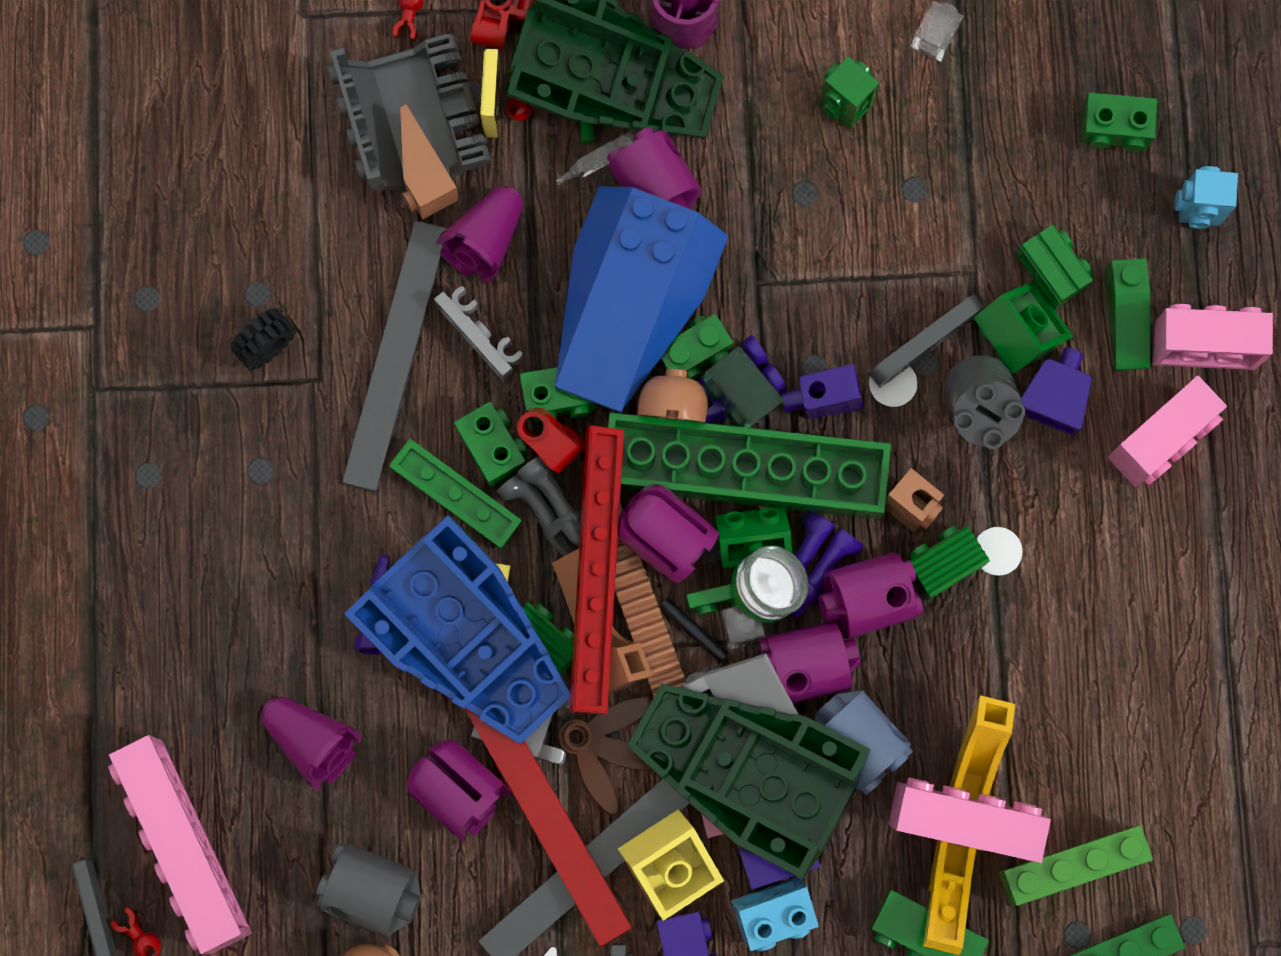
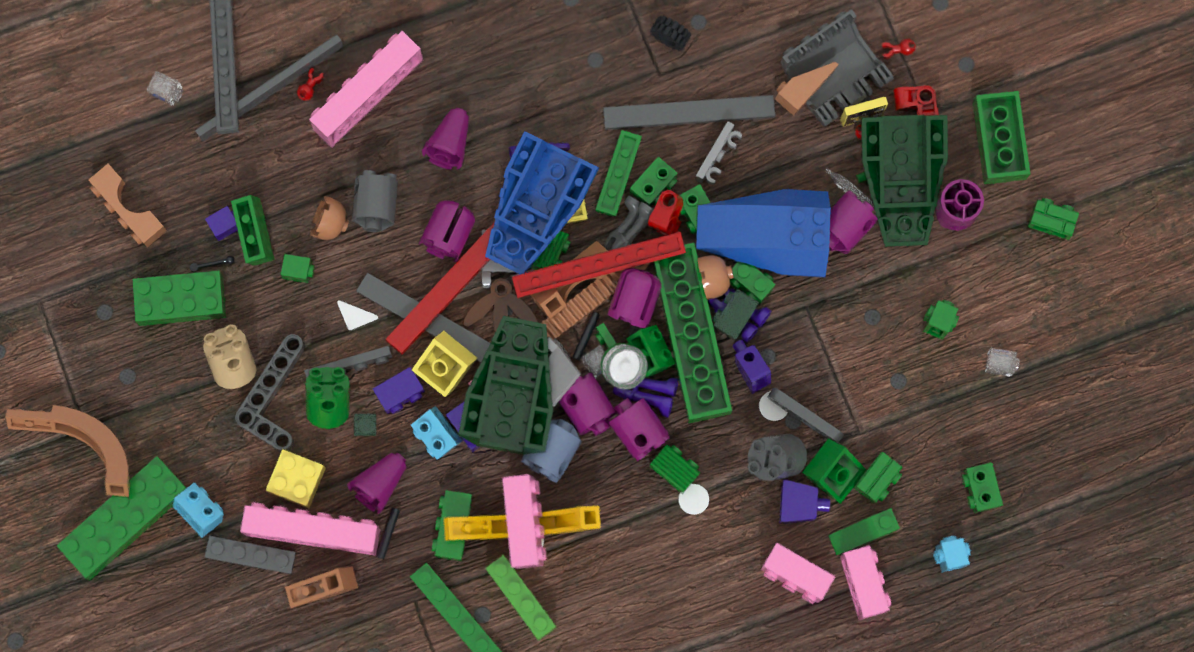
camera: 70 degrees right, 0 degrees up
magenta cone [436,186,524,283] -> none
nougat brick [885,468,944,533] -> none

